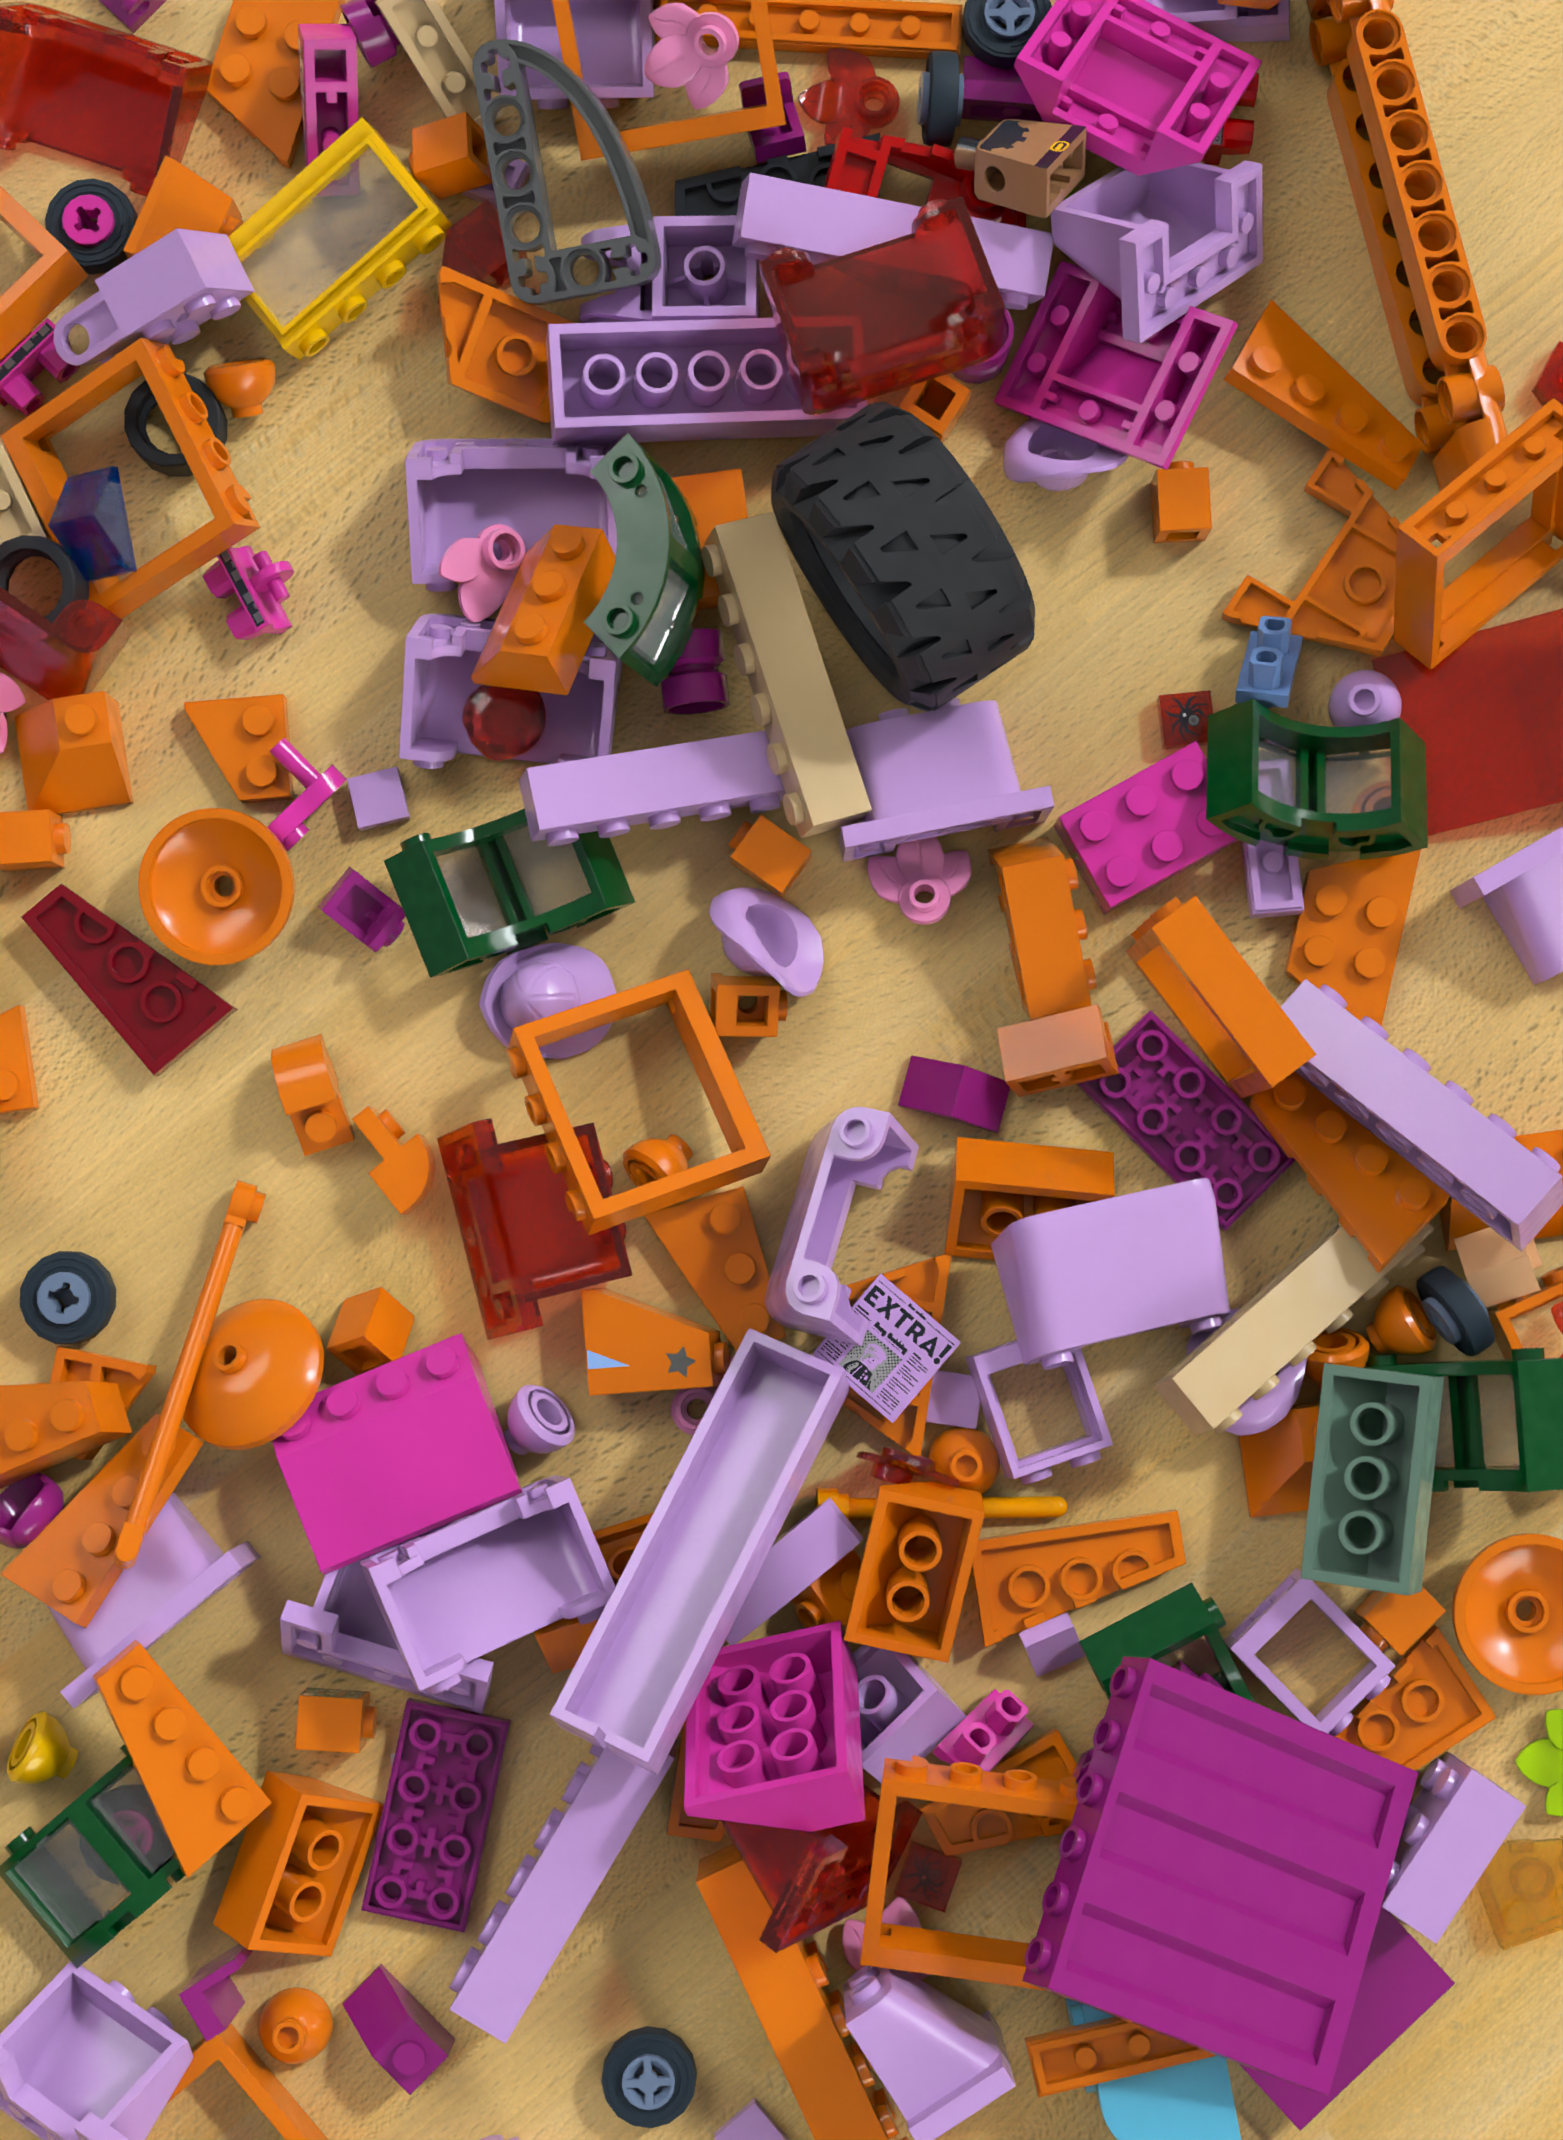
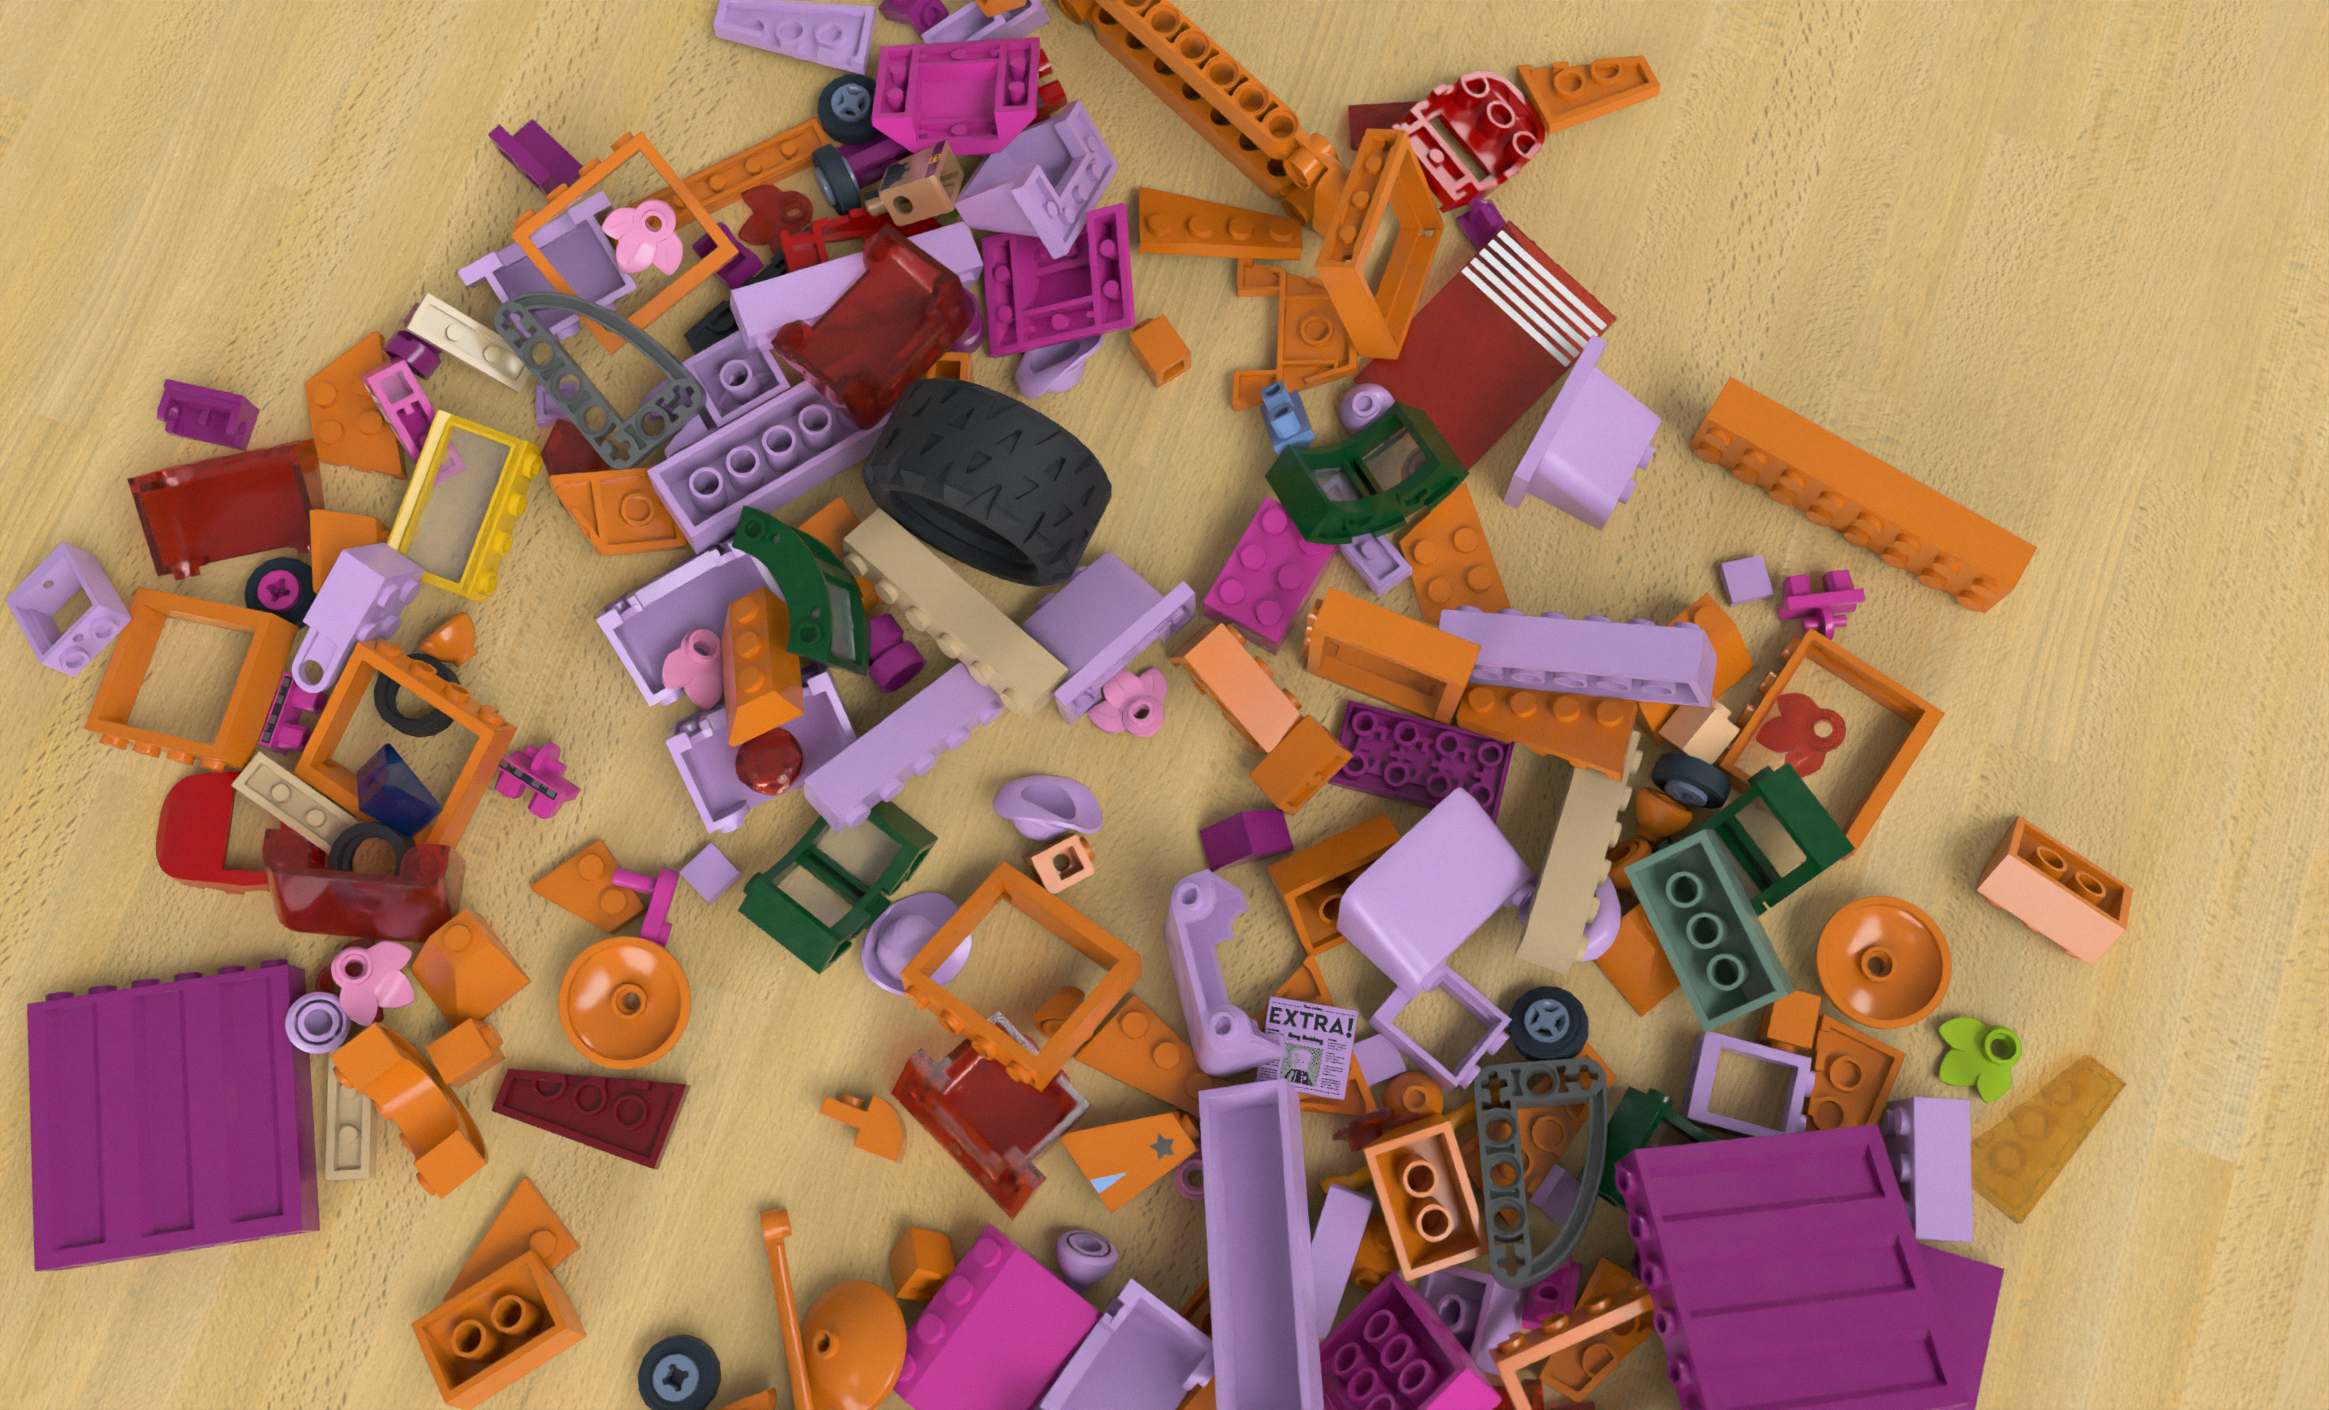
camera: 25 degrees left, 10 degrees down
orange brick [271,1034,355,1156] -> none
magenta bracket [317,866,406,953] -> none
orange brick [409,112,493,200] -> none
orange brick [728,815,812,898] -> none
clear red tile [1157,690,1213,749] -> none
none -> dark grey beam [1474,1058,1608,1289]
none -> black wheel [1508,986,1589,1062]

